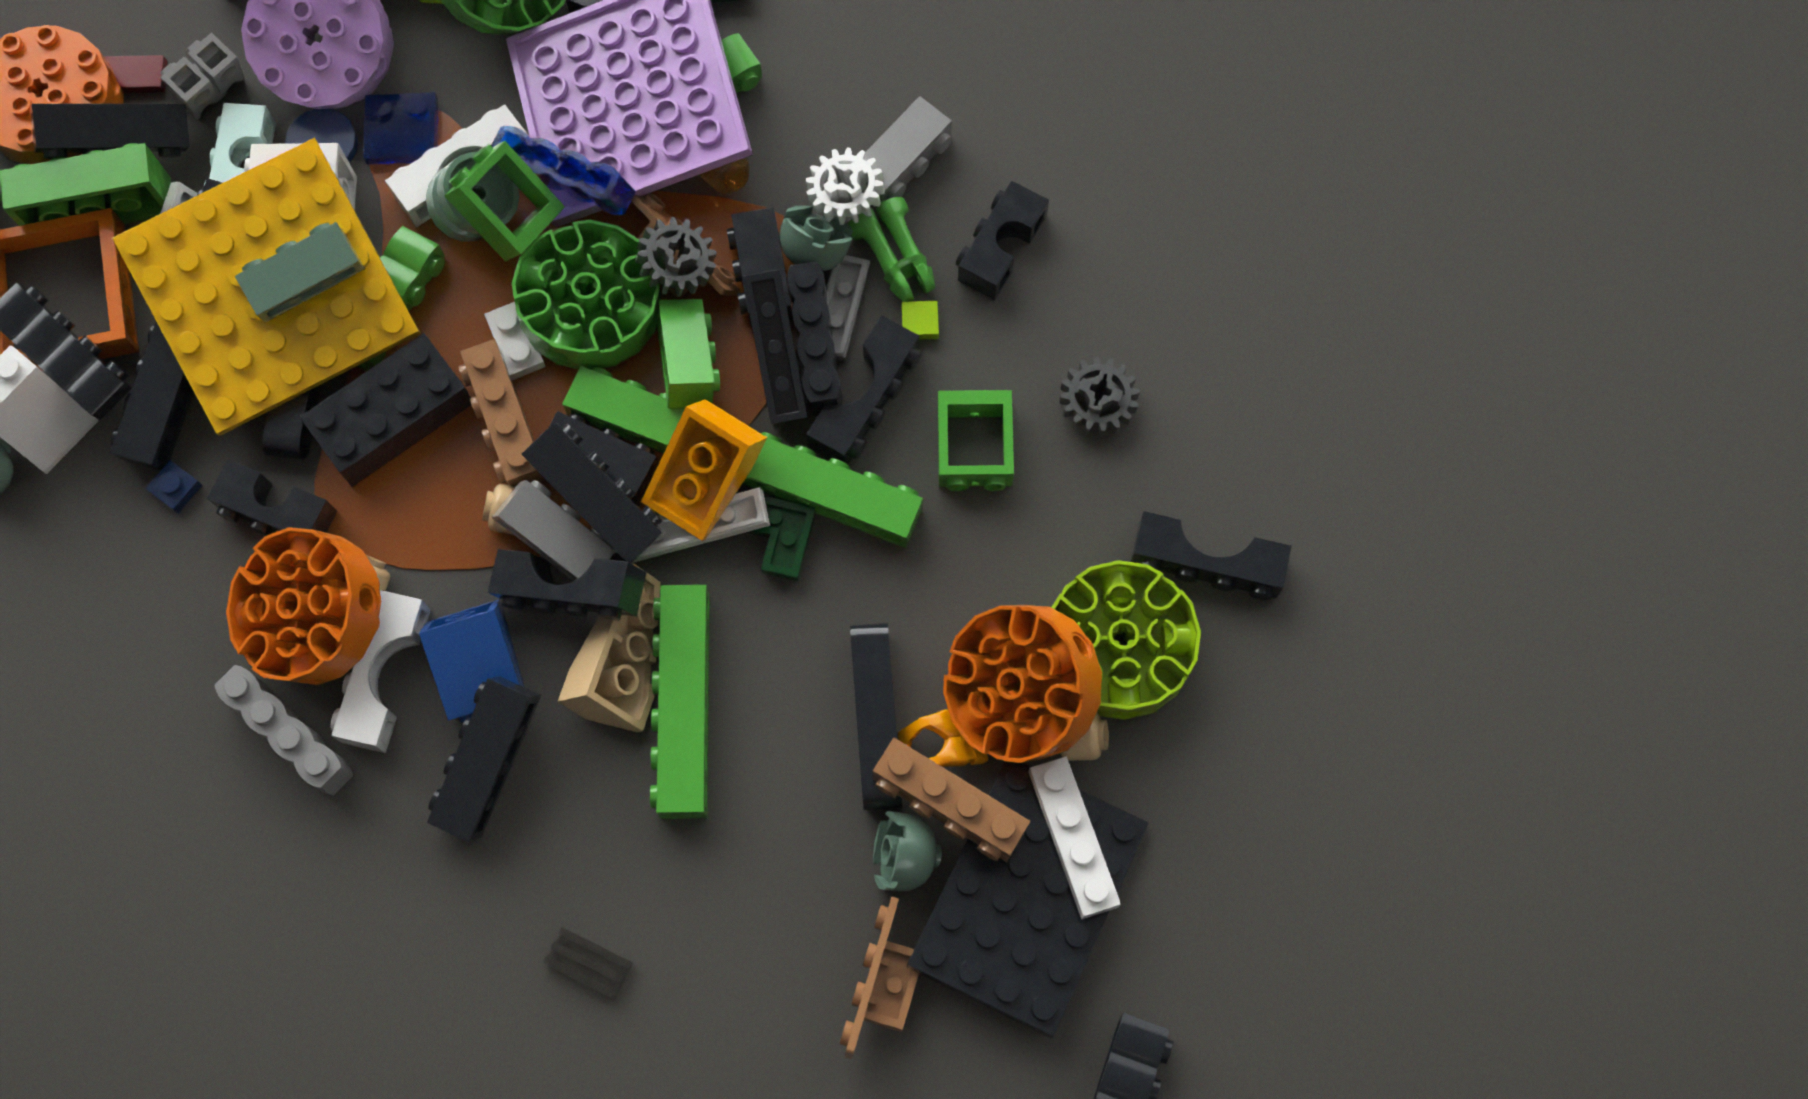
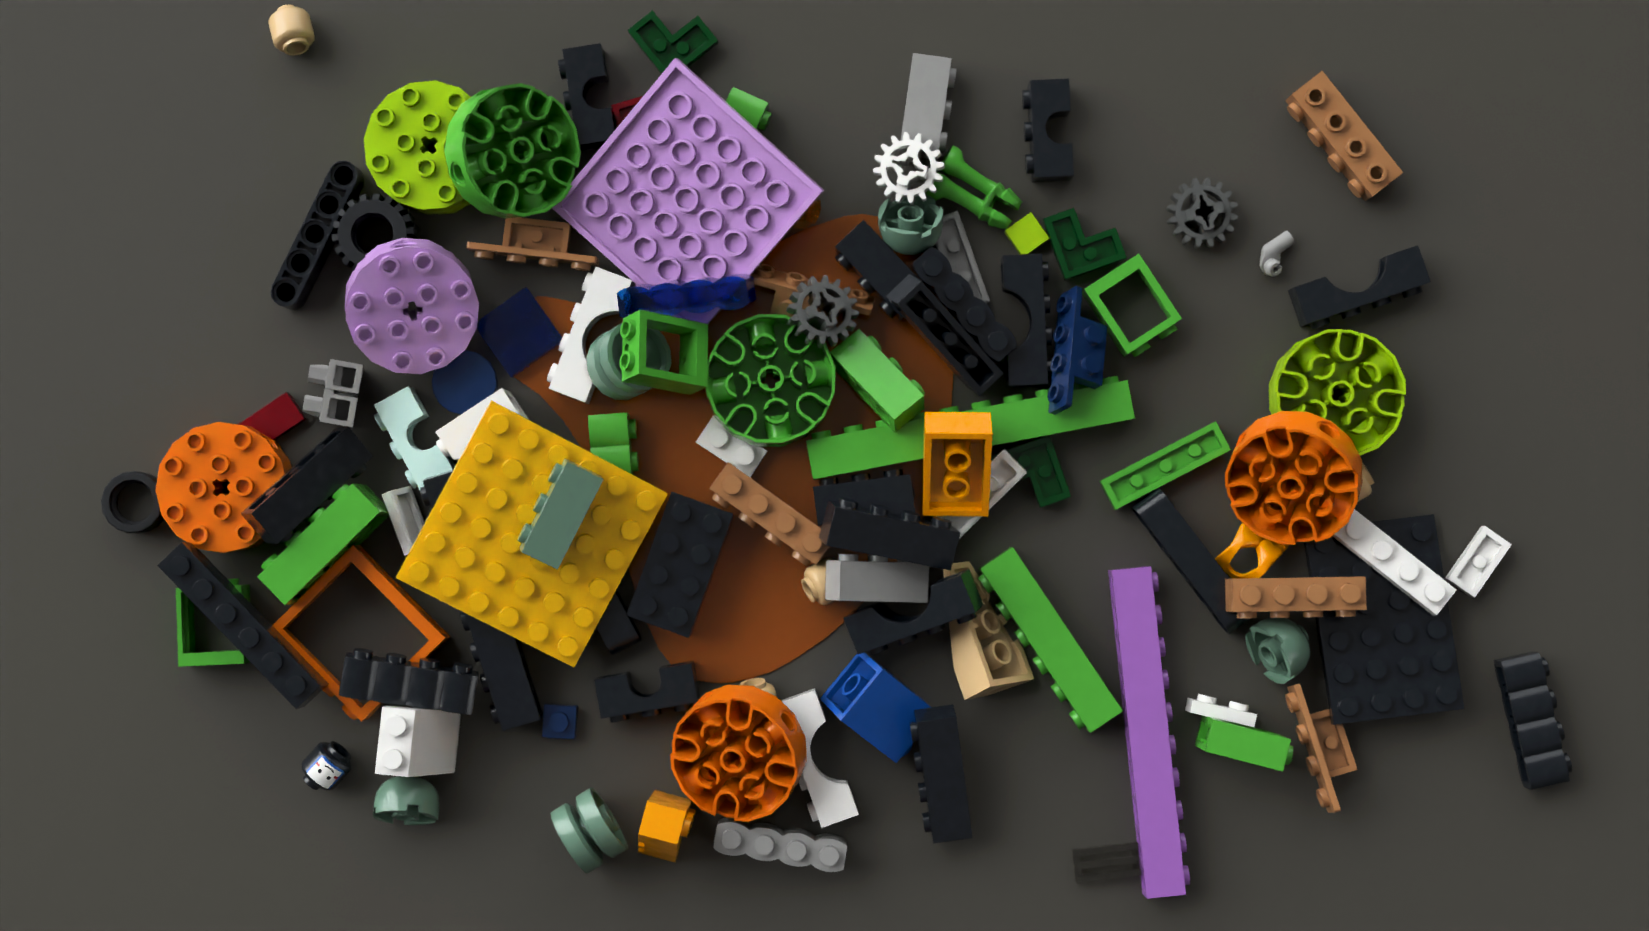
camera: 30 degrees left, 15 degrees up
none -> medium nougat bracket [466,217,600,271]
none -> sand green wheel [550,787,628,874]
none -> light orange wedge [638,790,696,863]
none -> dark green plate [1042,208,1127,281]
none -> dark blue bracket [1048,286,1107,415]
none -> bright green plate [1099,421,1231,510]
none -> medium lavender brick [1108,566,1190,899]
none -> white plate [1185,694,1257,727]
none -> bright green window [1194,716,1293,772]
none -> light grey arm [1259,230,1295,277]
none -> medium nougat brick [1285,71,1403,201]
none -> white plate [1444,526,1512,598]

